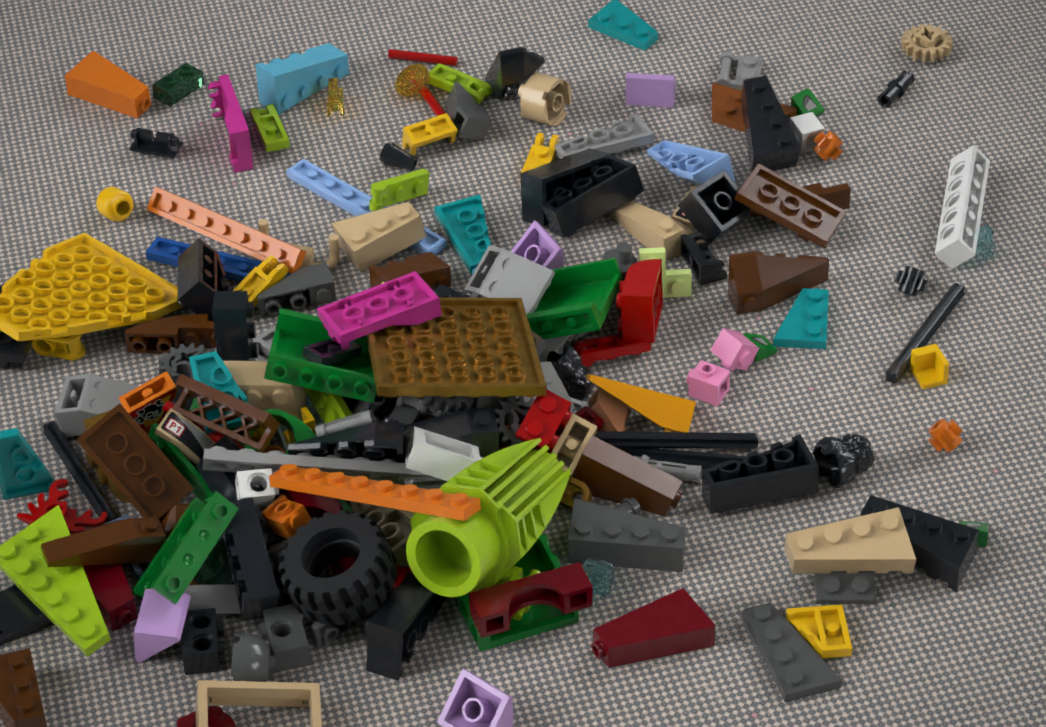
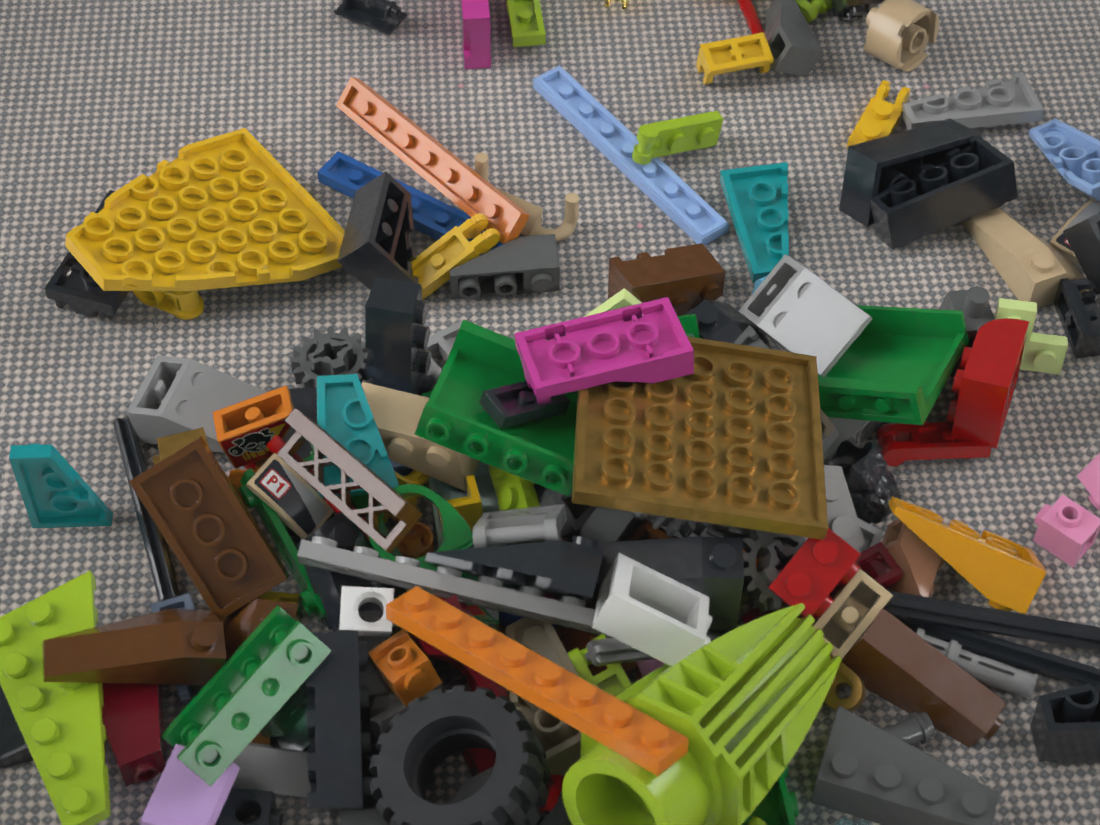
camera: 10 degrees right, 10 degrees up
red animal [17,479,108,535] -> none
yellow head [96,186,134,222] -> none
reddish brown slope [125,314,217,354] -> none
tan wedge [331,202,427,272] -> none
black cone [379,143,418,171] -> none
lavender slope [511,220,564,270] -> none
lavender slope [626,73,677,108] -> none

